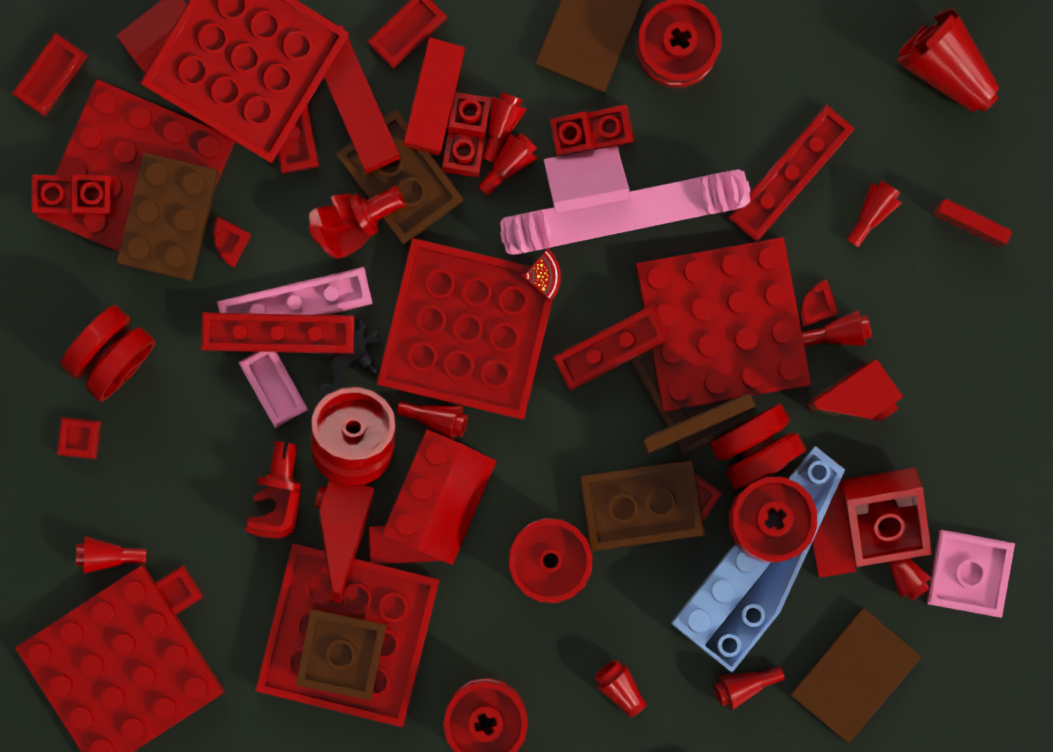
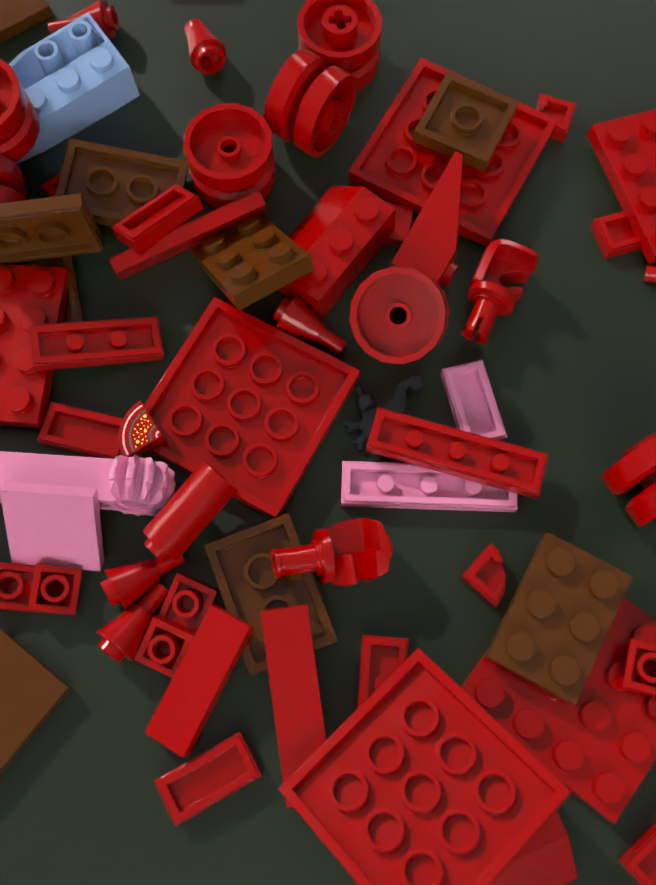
camera: 160 degrees left, 15 degrees down
none -> red tile [37,402,123,459]
none -> red tile [109,191,266,281]
none -> red tile [112,184,204,254]
none -> red brick [143,460,238,561]
none -> reddish brown plate [192,214,315,311]
none -> red wheel [263,49,358,158]
none -> red tile [536,93,577,143]

